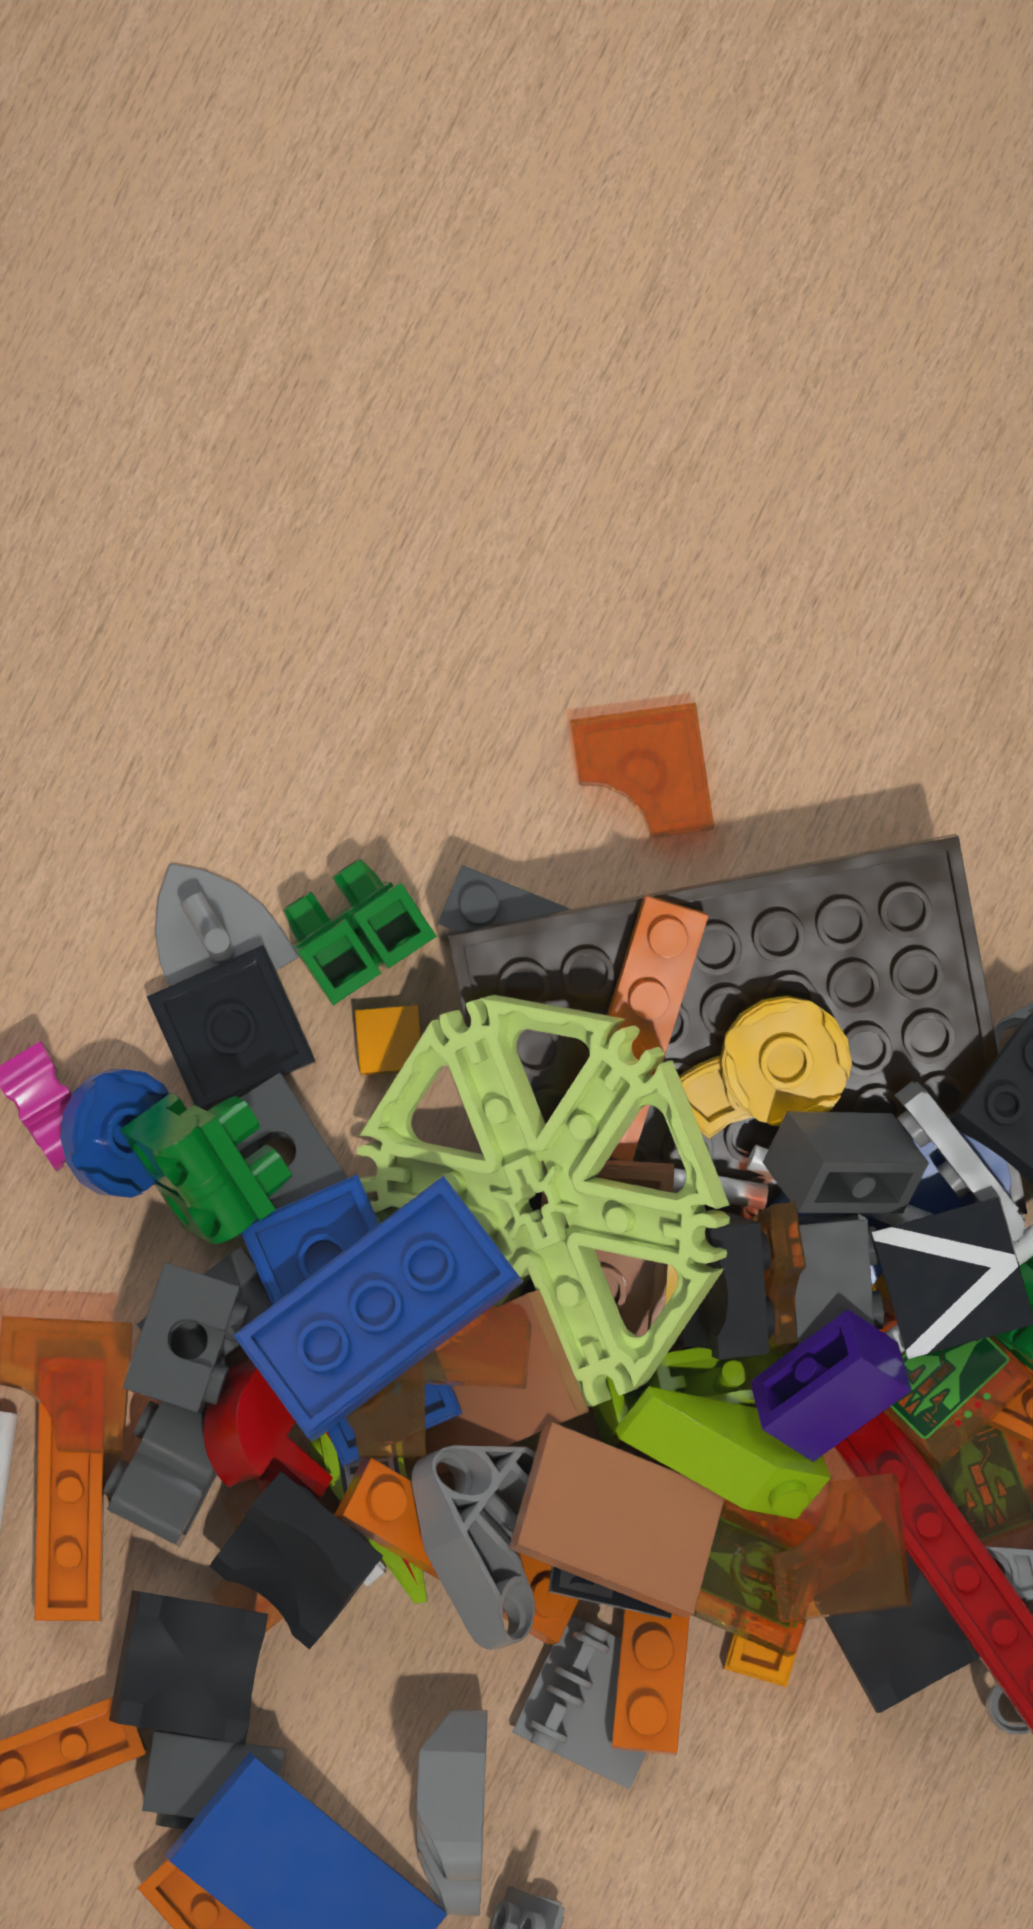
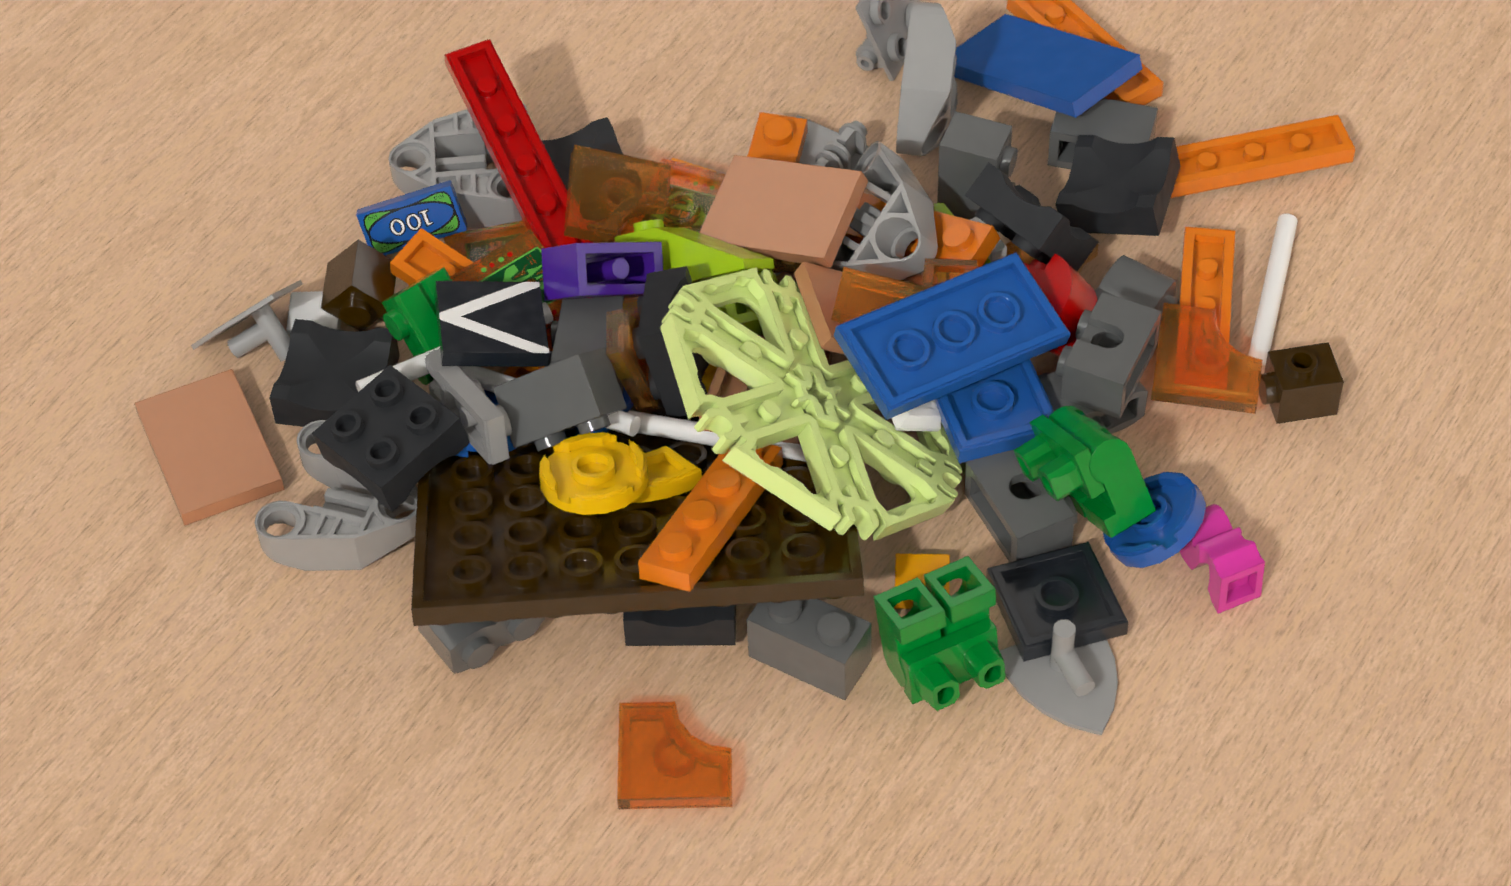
camera: 170 degrees left, 30 degrees down
none -> dark grey brick [937,111,1018,220]

